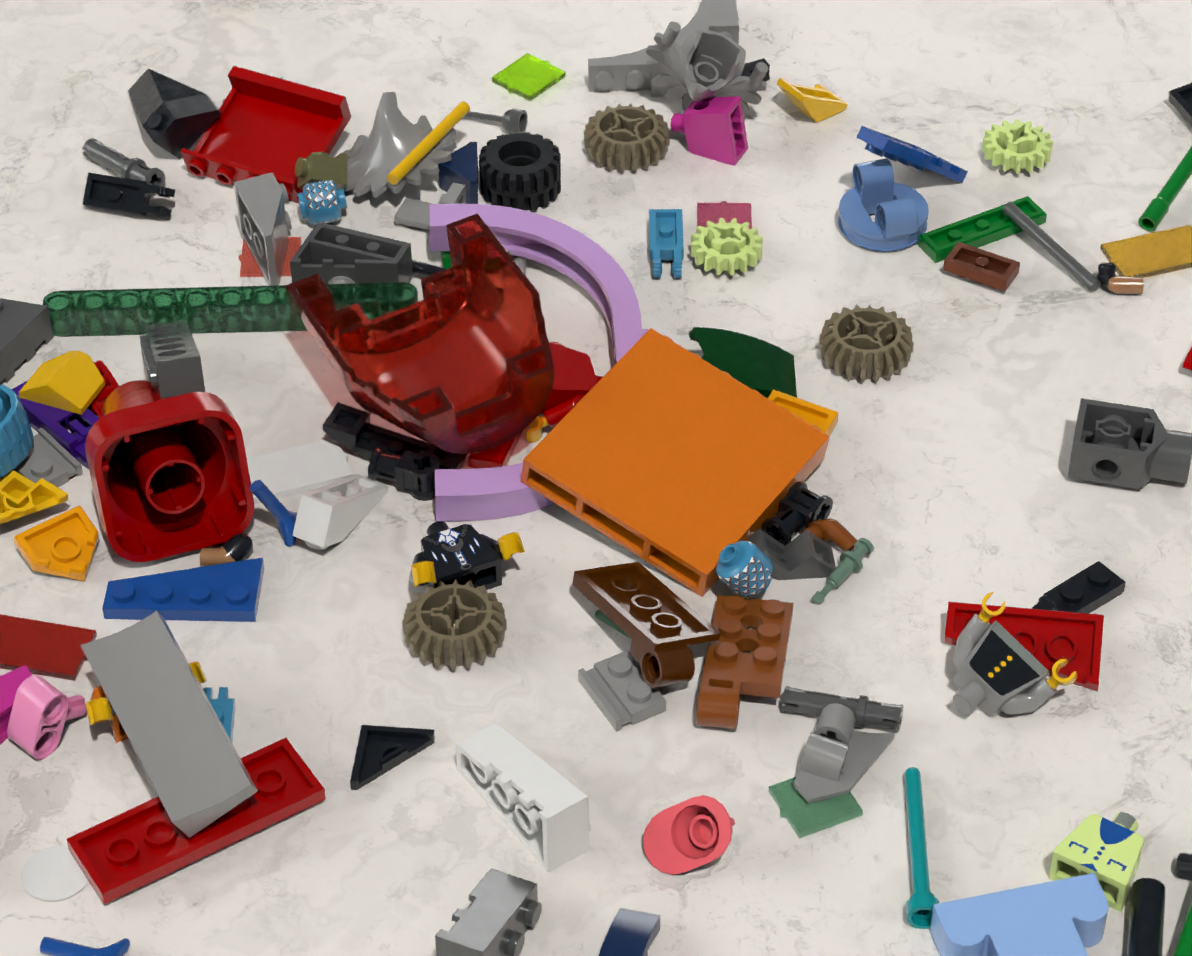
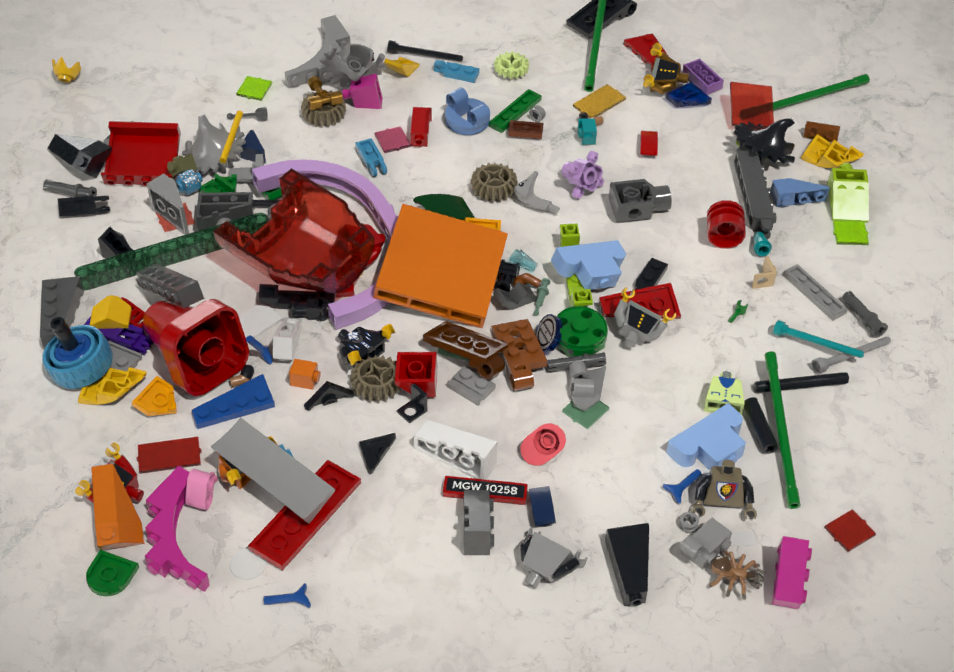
camera: 25 degrees left, 5 degrees up
black tyre [479,132,561,211] -> none
yellowish green gear [691,218,763,275] -> none
dark azure head [716,541,773,597] -> none
blue wing [856,126,968,183] -> none
teal piece [904,767,940,929] -> none
dark grey bar [1002,202,1101,292] -> none
none -> black slope [98,227,136,265]
none -> green slope [199,174,237,193]
none -> orange brick [289,359,321,390]
none -> black tile [304,381,355,411]
none -> pearl gold bar [307,76,343,110]
none -> black piece [387,40,463,61]
none -> red slope [395,352,438,397]
none -> black bracket [397,383,428,423]
none -> red window [410,107,432,147]
none -> dark azure hinge [434,60,480,83]
none -> tile [443,476,528,505]
none -> clear light blue cone [509,249,538,272]
none -> light grey animal [514,171,560,214]
none -> light grey bush [529,105,546,122]
none -> tile [535,314,563,352]
none -> light blue brick [551,240,626,290]
none -> green piece [553,306,608,357]
none -> lime slope [560,223,593,306]
none -> lavender piece [562,151,605,199]
none -> teal brick [577,118,597,145]

